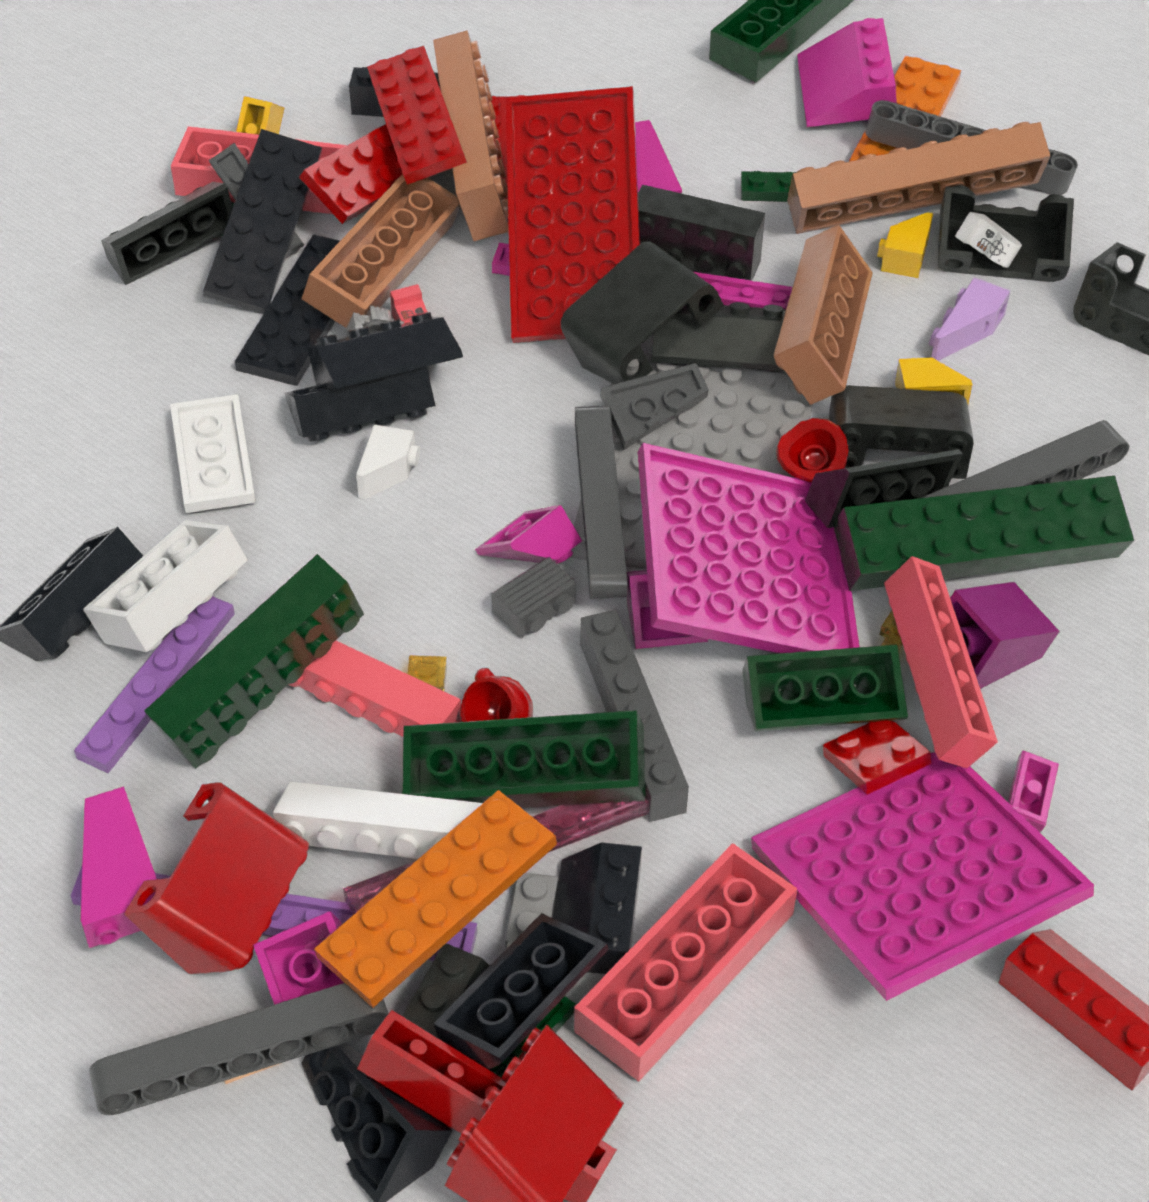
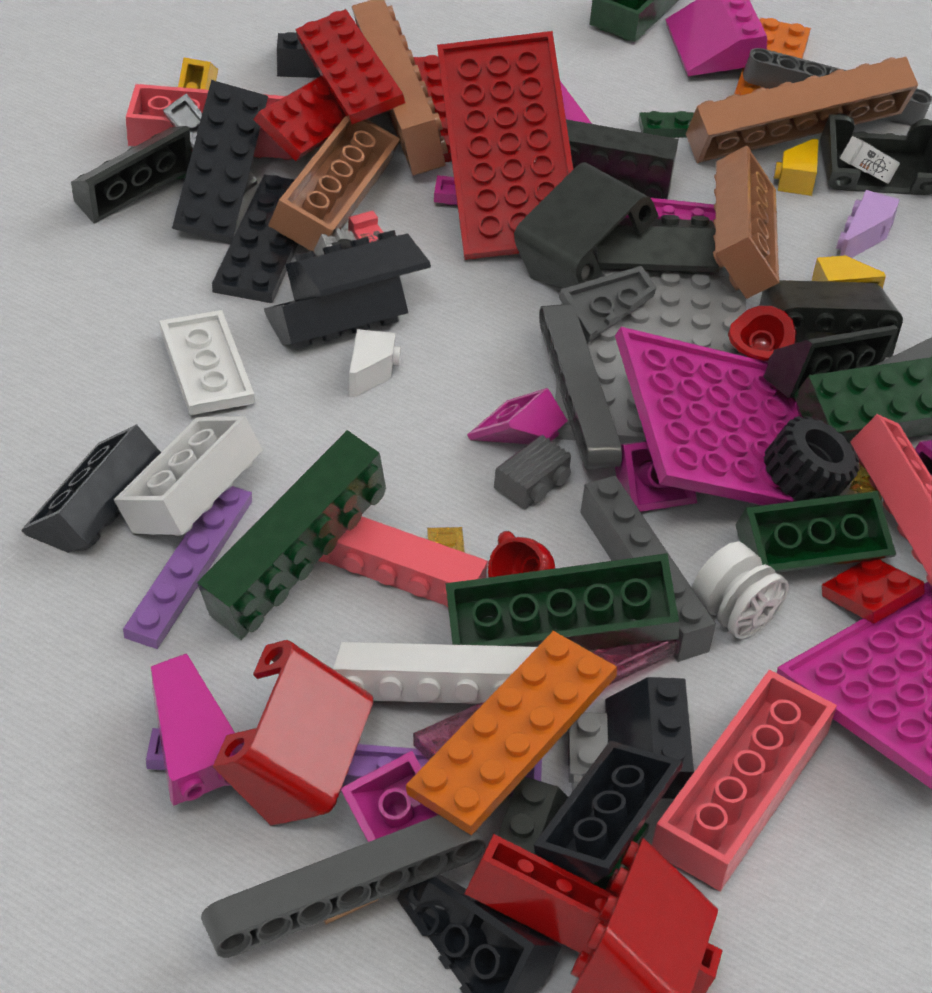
camera: 10 degrees left, 5 degrees down
none -> white wheel [692,541,789,639]
none -> black tyre [764,416,860,501]

